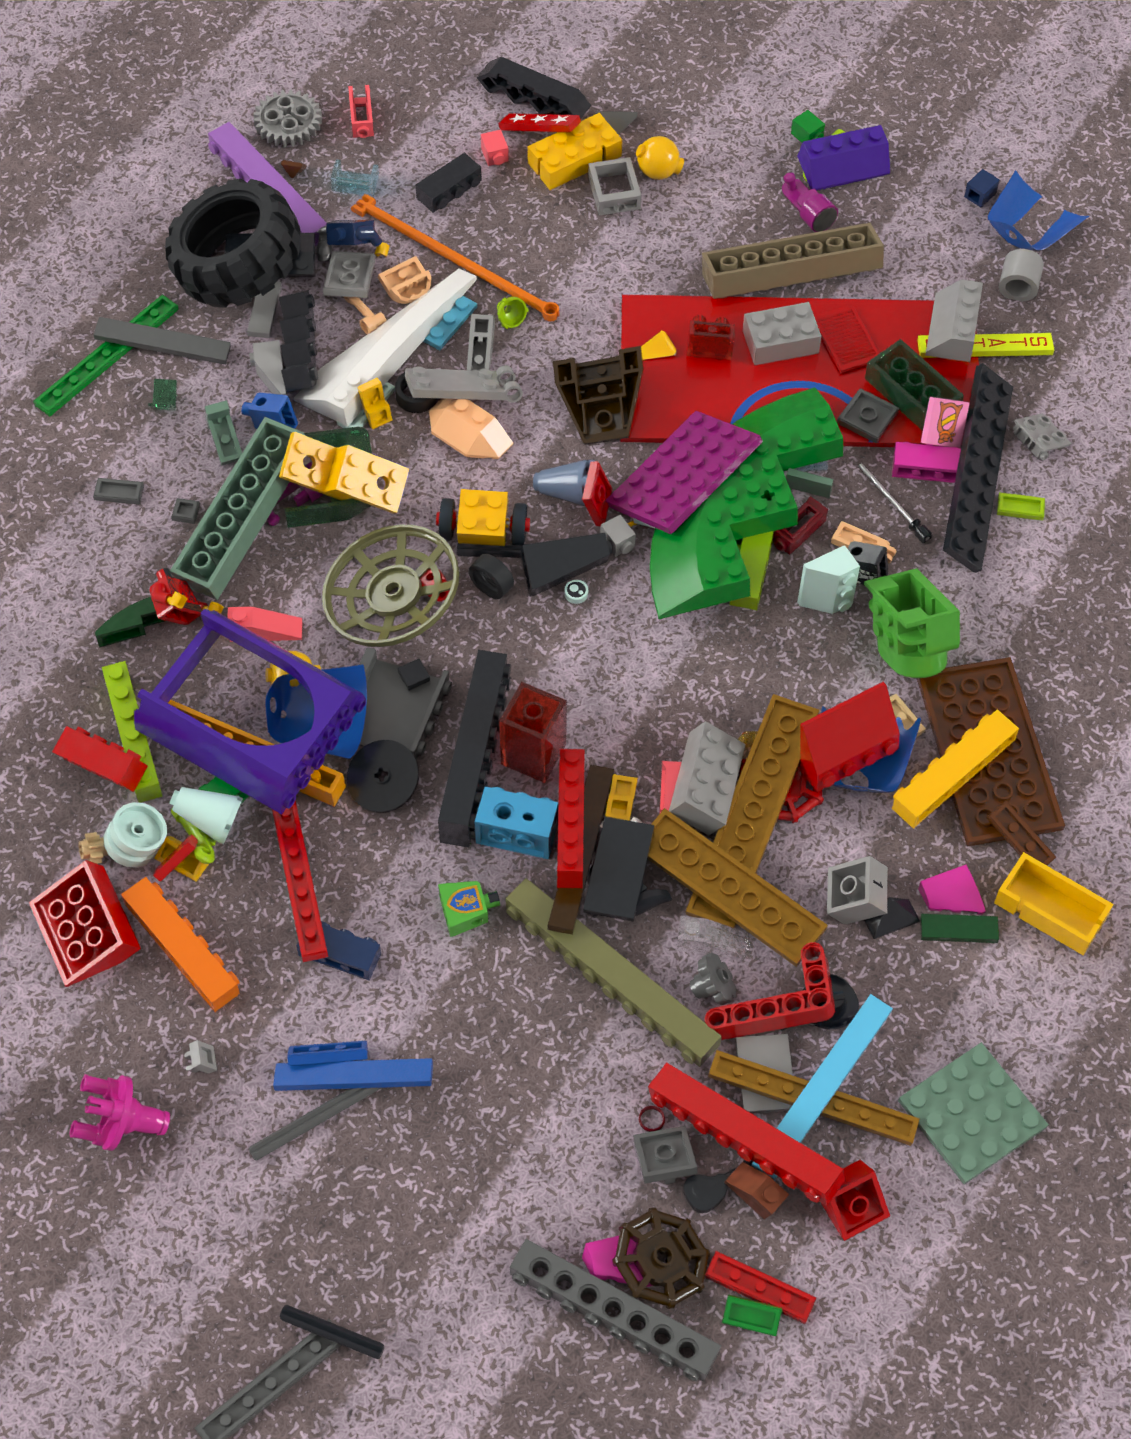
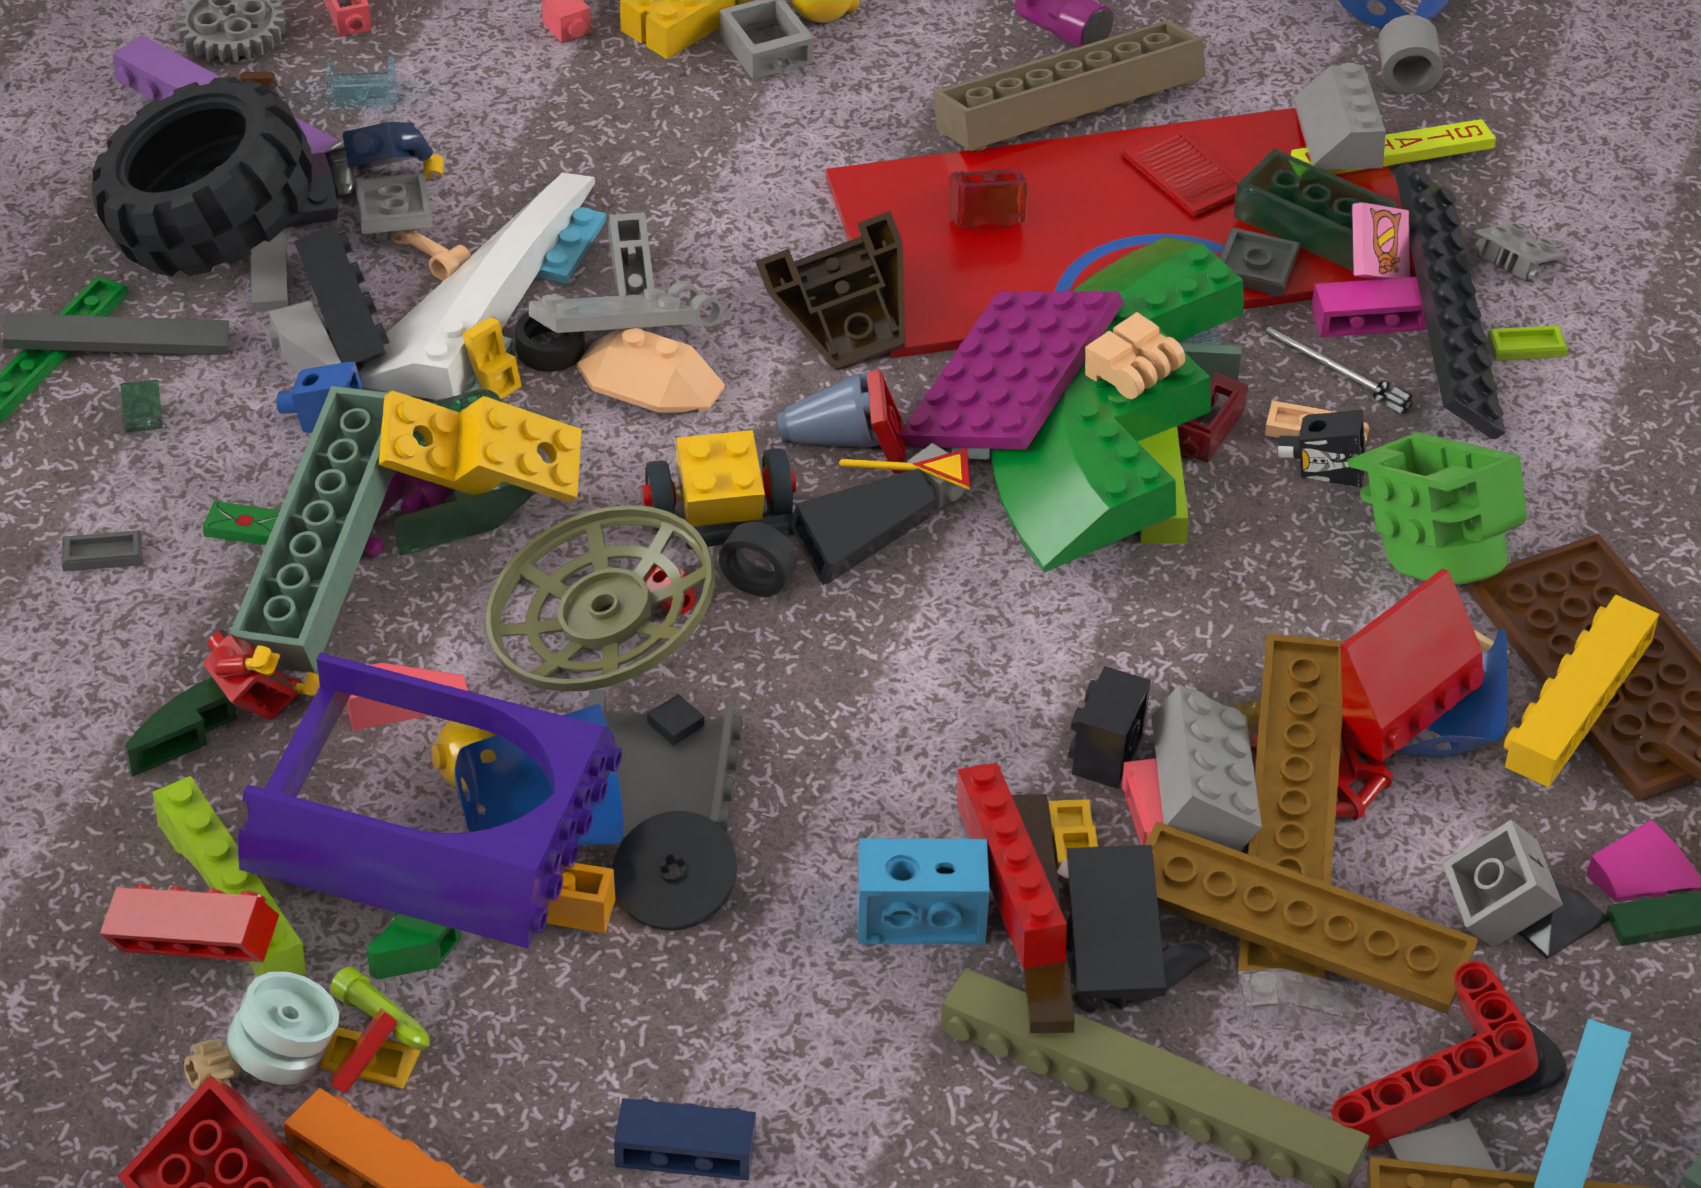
camera: 15 degrees left, 15 degrees down
light aqua cone [169,787,243,845] -> none
dark grey tile [171,498,200,524] -> none
sand green bracket [205,400,242,466] -> none
red tile [272,800,328,962] -> none
orange hinge [351,194,560,322] -> none
light nougat slope [378,256,431,304] -> none
black brick [415,152,482,213] -> none
black brick [438,650,512,848] -> none
bright green torso [438,881,500,937] -> none
lime piece [497,297,529,329] -> none
clear red brick [499,682,567,783] -> none
light aqua tile [565,580,588,604] -> none
yellow sticker [641,330,676,360] -> none
dark grey plant [690,952,736,1005] -> none
light grey brick [743,302,821,365] -> none
light aqua slope [797,545,860,614] -> none
none -> green tile [203,501,280,545]
none -> yellow piece [839,448,970,490]
none -> black brick [1068,666,1151,789]
none -> light nougat legs [1085,312,1185,399]

